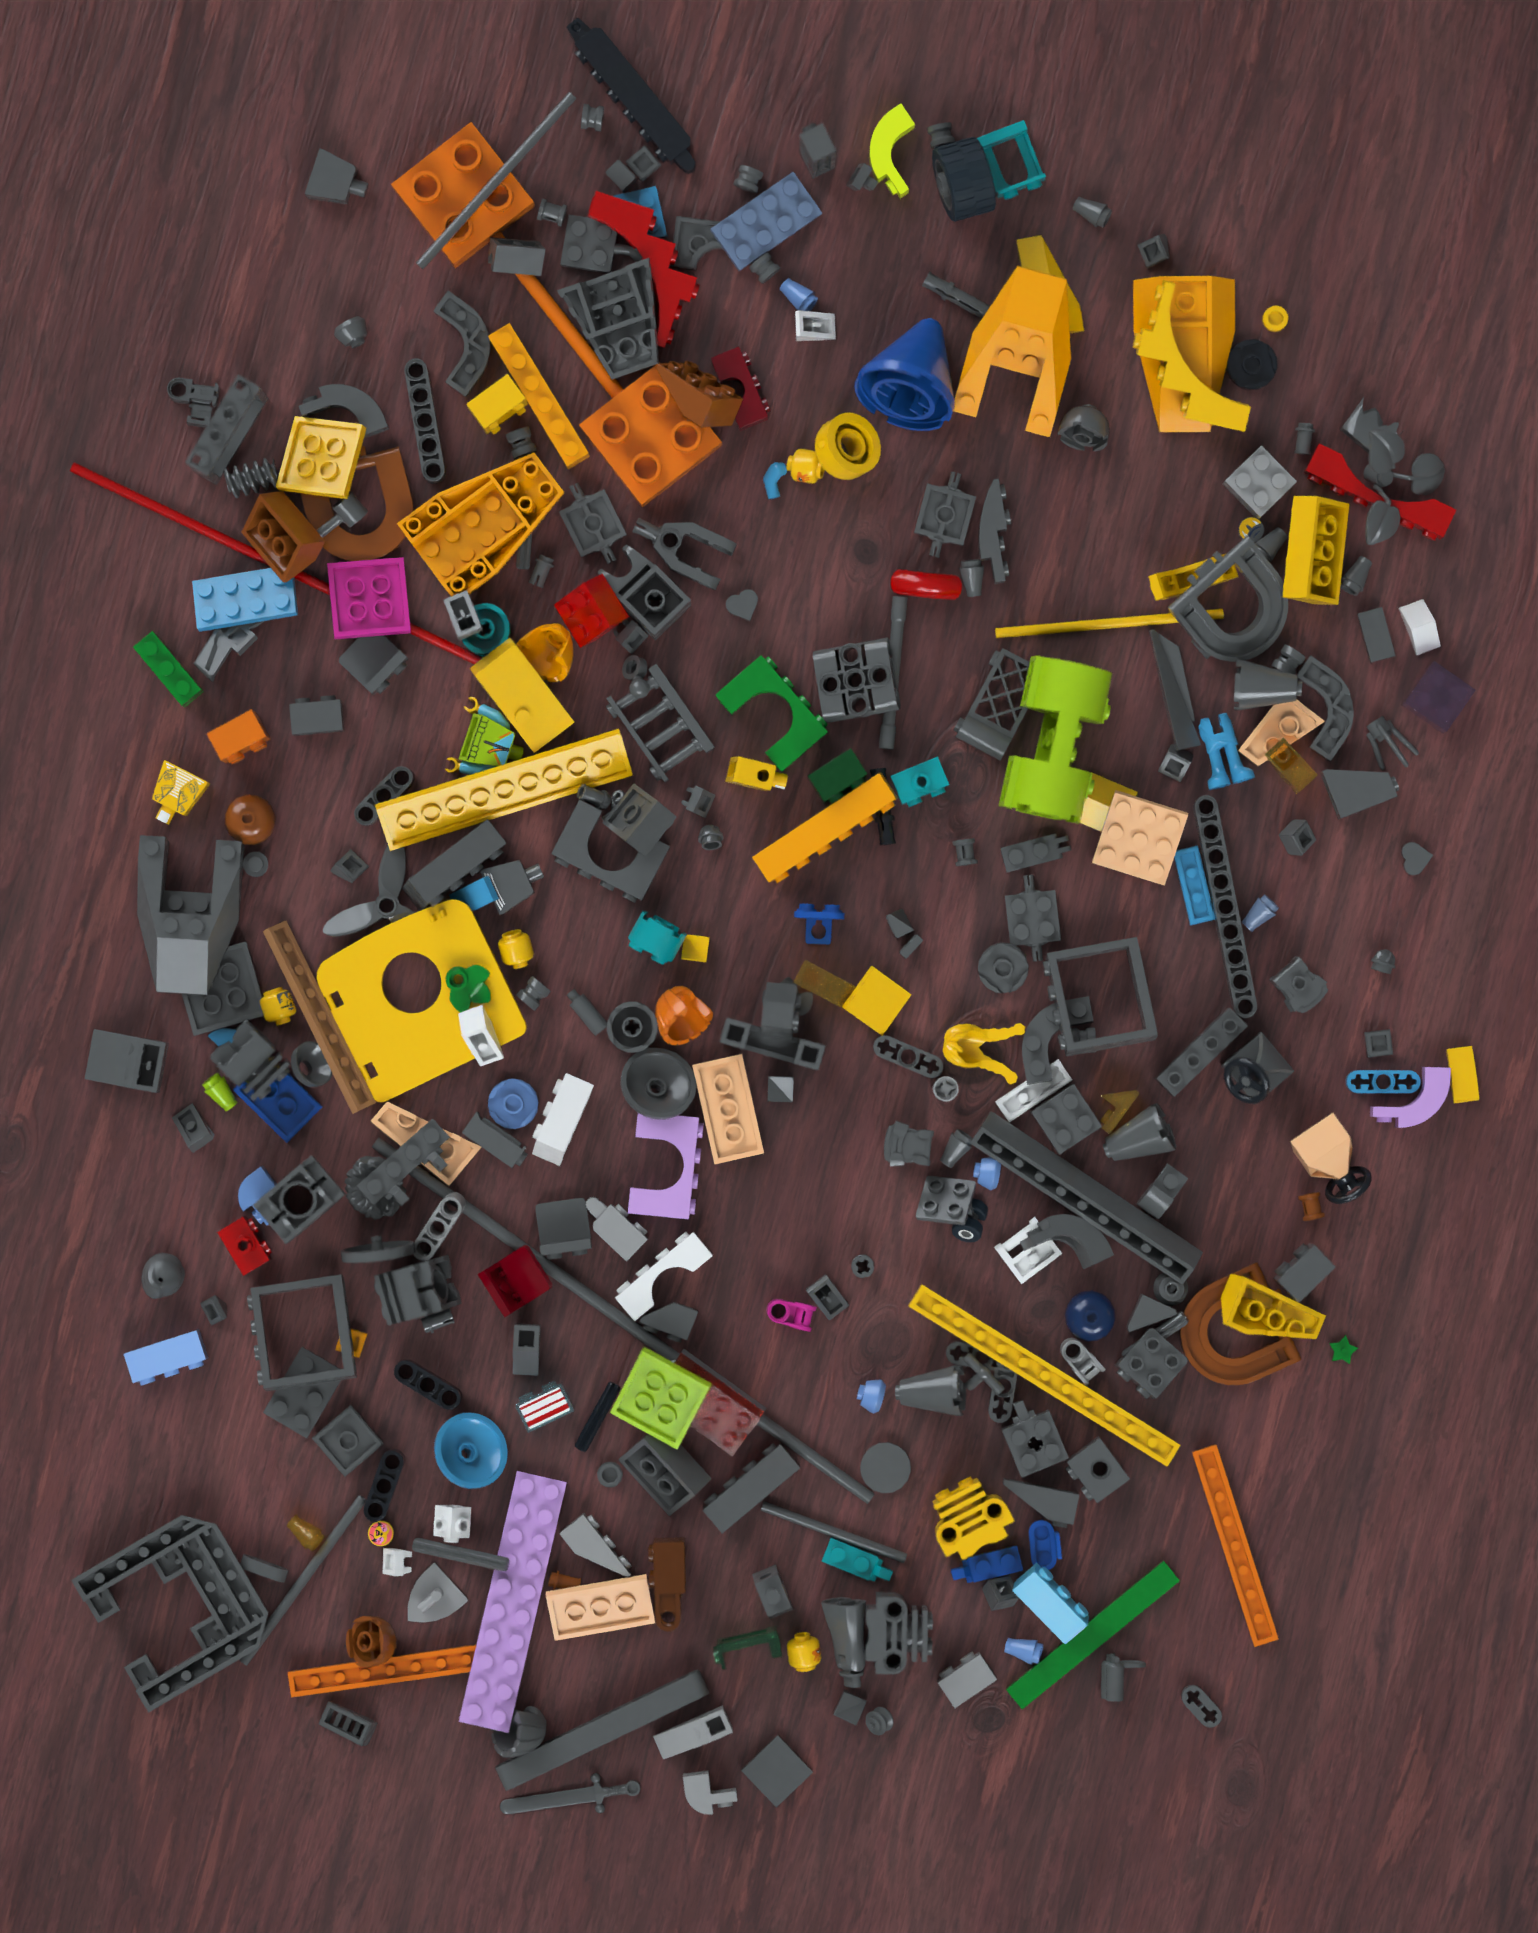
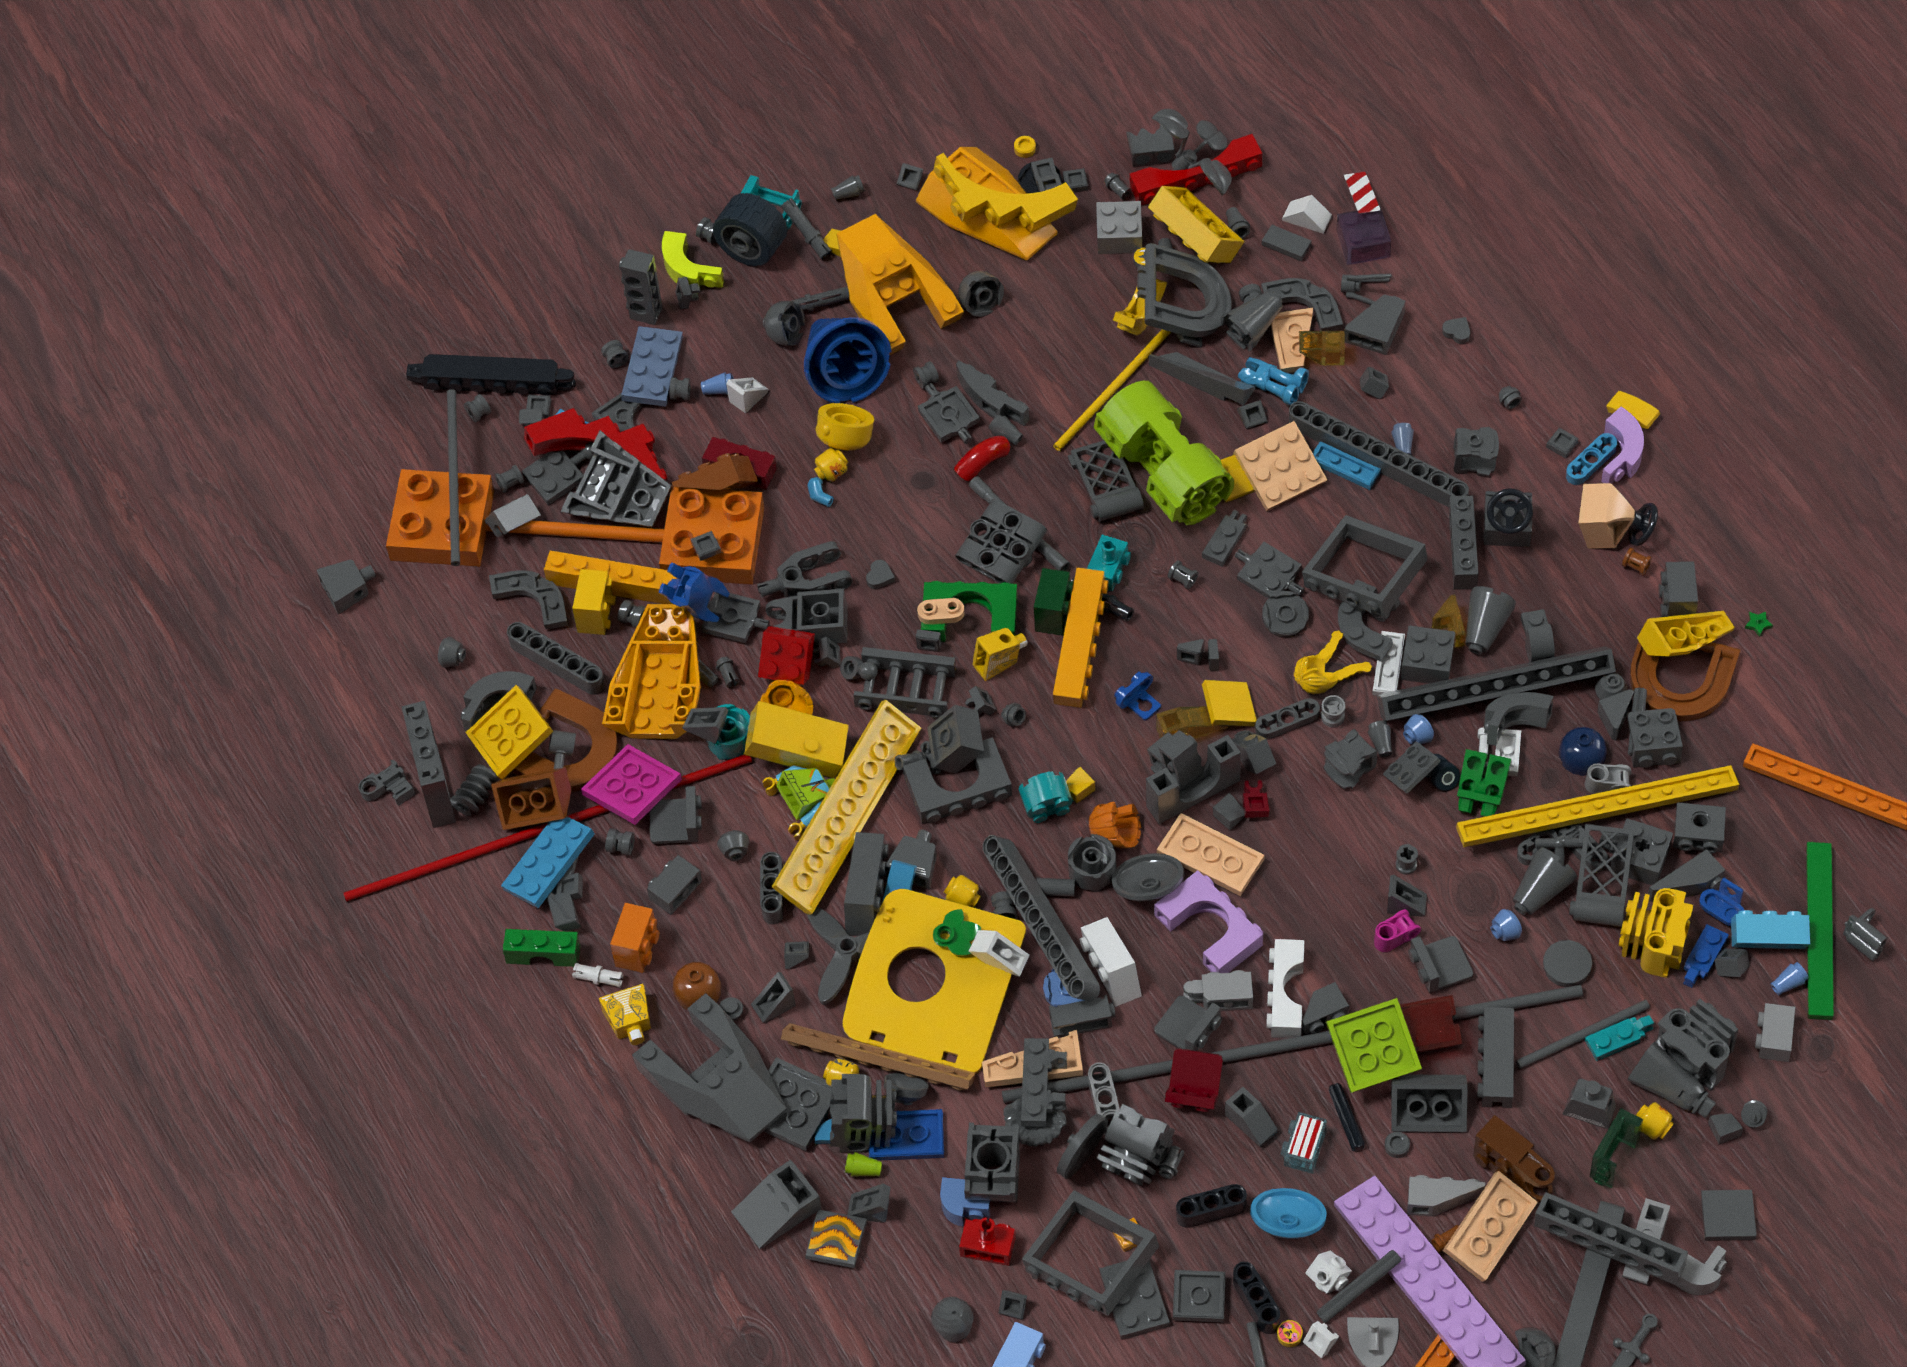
camera: 40 degrees left, 30 degrees down
none -> white pin [572,963,624,987]
none -> dark grey wheel [605,828,635,856]
none -> blue piece [659,562,730,622]
none -> dark grey tile [690,531,721,561]
none -> dark grey cone [717,830,749,861]
none -> dark grey slope [751,972,796,1023]
none -> dark grey cylinder [763,301,805,346]
none -> dark grey pin [781,198,832,259]
none -> slope [806,1210,867,1268]
none -> dark grey wheel [913,361,939,389]
none -> dark grey tile [916,629,941,652]
none -> light nougat plate [917,598,964,625]
none -> dark grey beam [983,835,1100,1001]
none -> dark grey slope [1031,158,1061,192]
none -> dark grey tile [1063,168,1088,192]
none -> dark grey slope [1231,730,1276,774]
none -> dark red plate [1242,780,1270,818]
none -> sticker [1344,172,1380,213]
none -> dark grey bracket [1408,936,1473,993]
none -> green hips [1457,749,1512,817]
none -> dark grey brick [1534,1192,1688,1285]
none -> dark grey piece [1569,824,1634,927]

